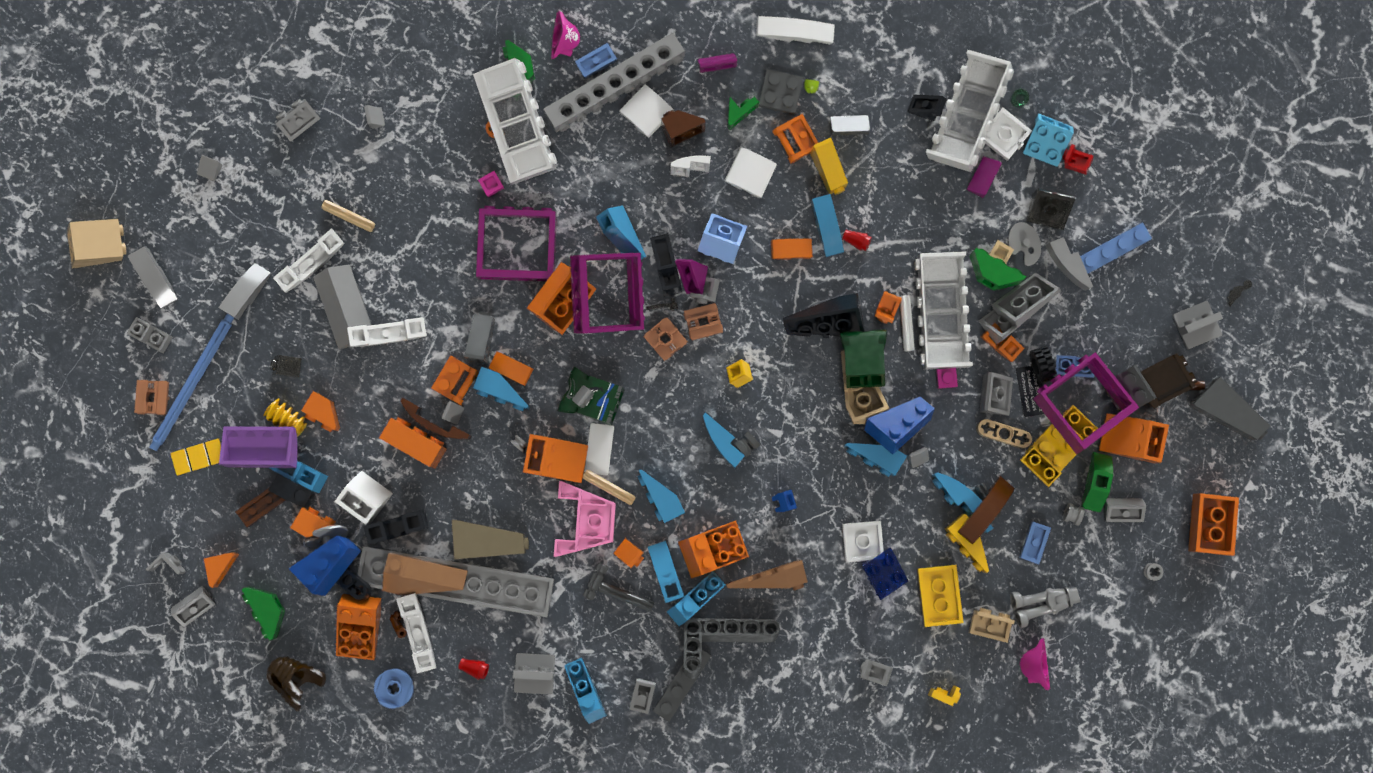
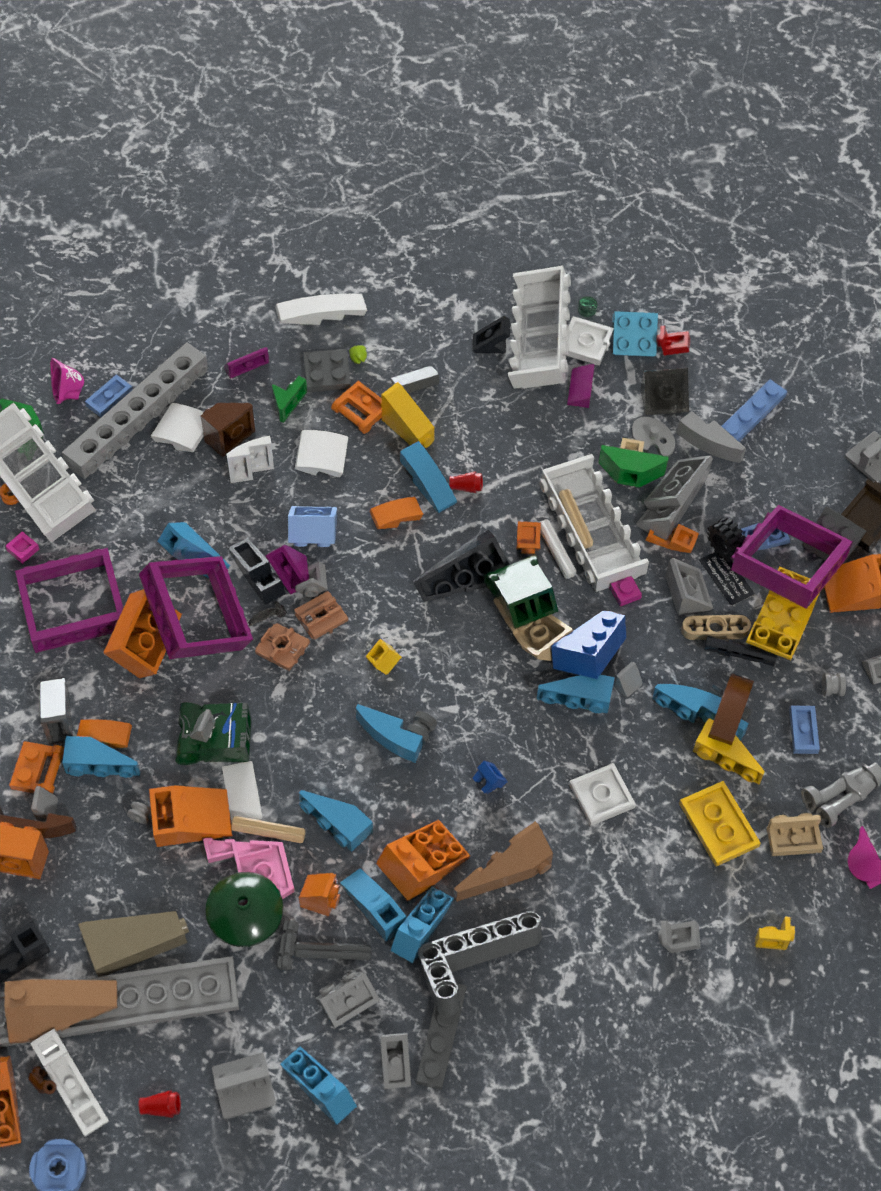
camera: 15 degrees left, 25 degrees down
clear blue hinge [862,547,909,600] -> none
green slope [1081,452,1114,513] -> none
none -> dark green dish [205,872,283,947]
none -> light grey bracket [315,970,380,1028]
none -> tan axle [559,489,593,549]
none -> black pin [704,635,777,667]

